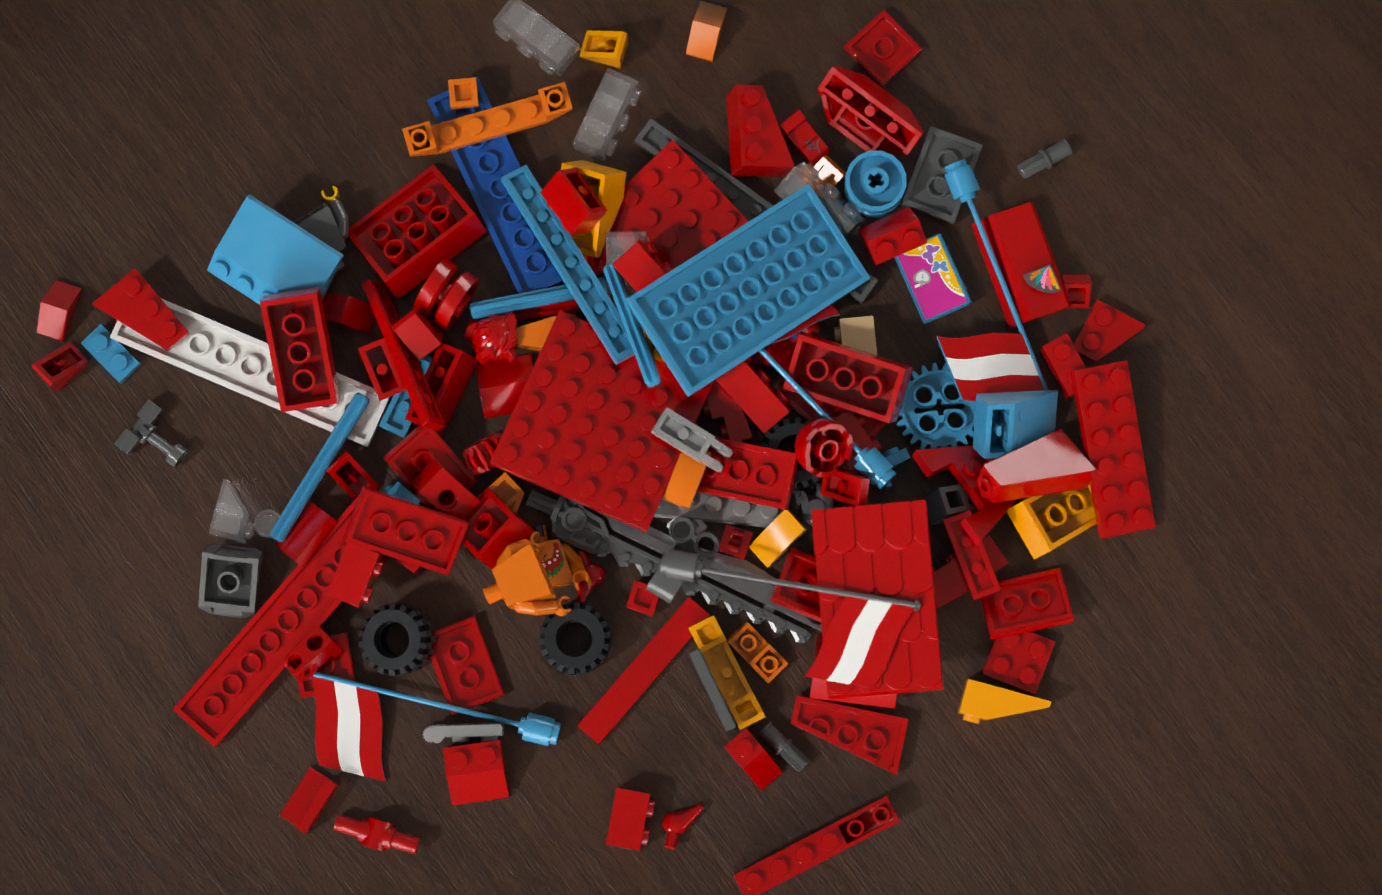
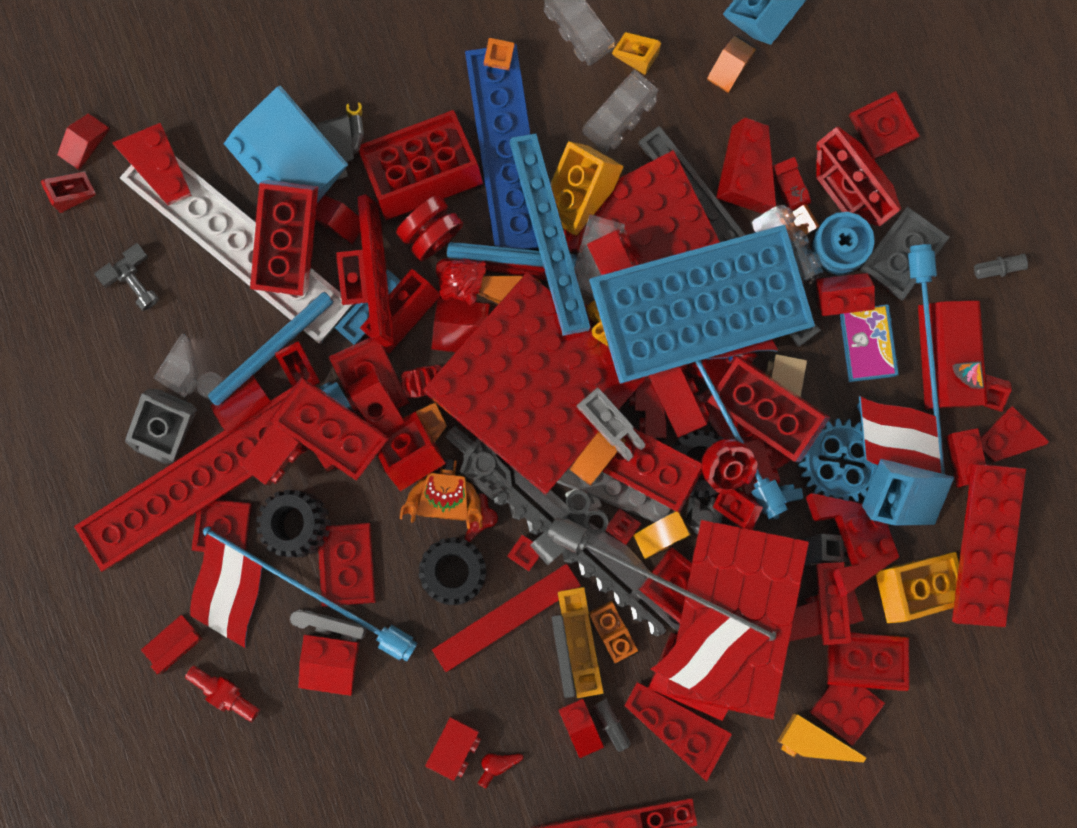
camera: 10 degrees right, 0 degrees up
dark azure plate [81,324,141,384] -> none
red leg [284,624,343,682] -> none
red slope [391,310,444,361] -> none
orange slope [402,82,573,157] -> none
orange torso [483,532,572,616] -> none
red brick [540,168,608,235] -> none
dark azure axle [603,263,661,387] -> none
slope [976,429,1096,503] -> none

